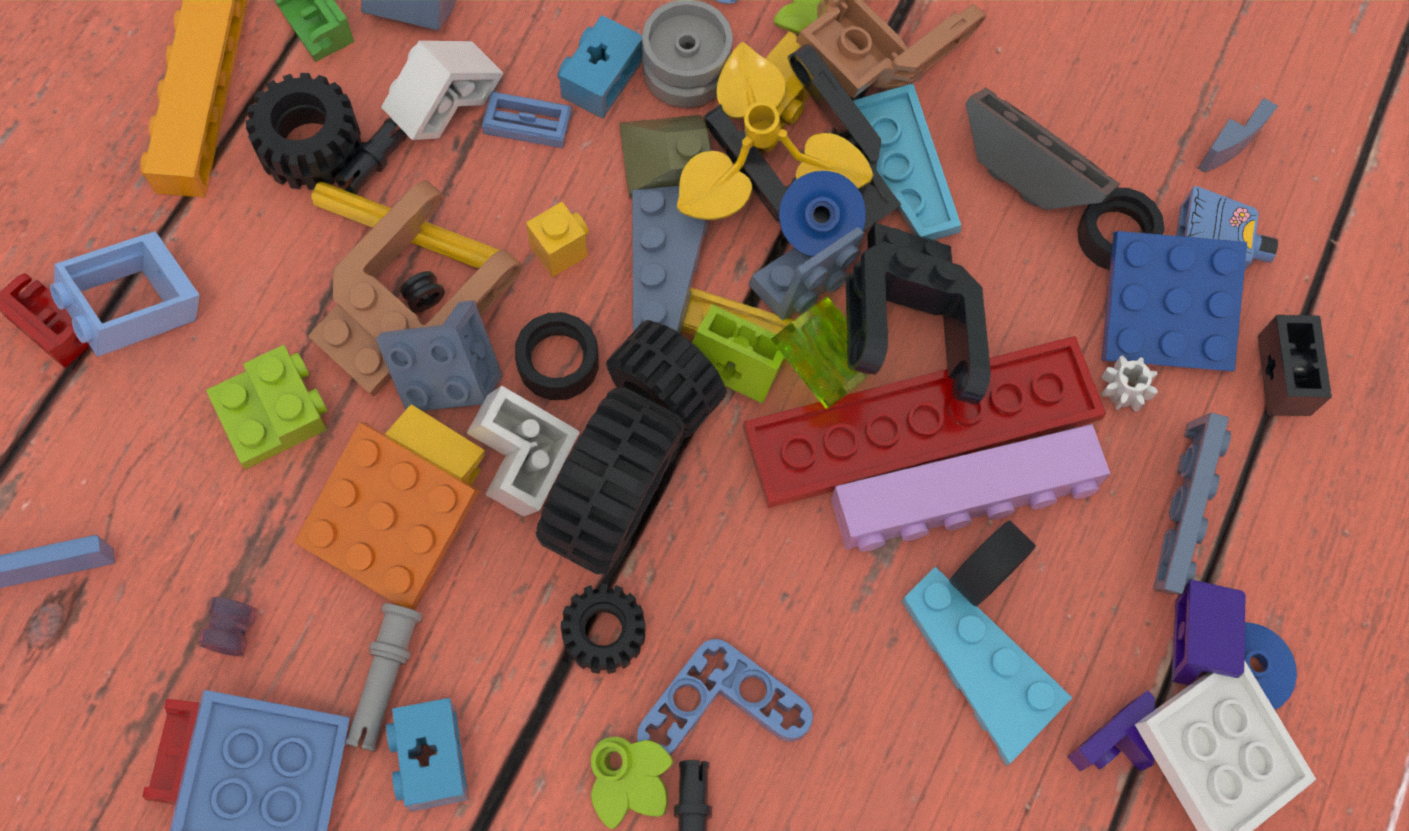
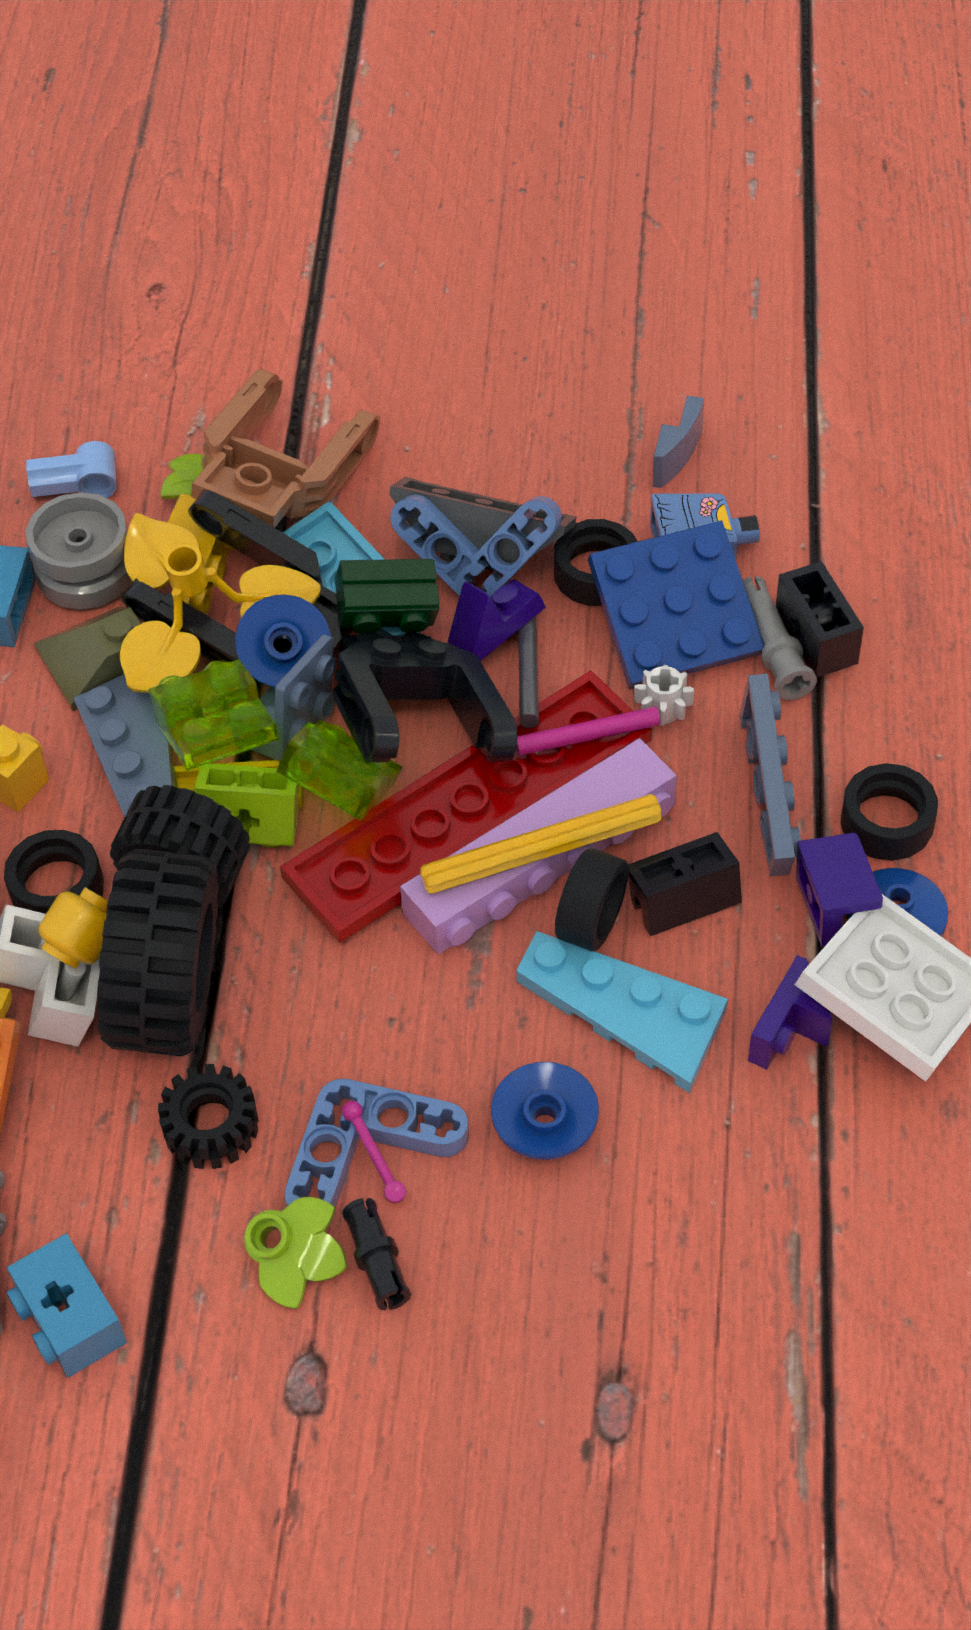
camera: 15 degrees left, 15 degrees down
none -> yellow head [38,887,108,969]
none -> clear neon green plate [149,659,279,771]
none -> dark green brick [335,559,440,634]
none -> dark pink hinge [342,1101,406,1204]
none -> medium blue beam [390,494,562,597]
none -> yellow axle [420,794,662,894]
none -> dark purple slope [447,579,546,661]
none -> blue dish [491,1062,599,1160]
none -> dark pink bar [516,706,660,756]
none -> flat silver bar [518,615,539,728]
none -> black hinge [628,832,742,936]
none -> light grey pin [743,576,817,700]
none -> black tyre [840,763,938,861]

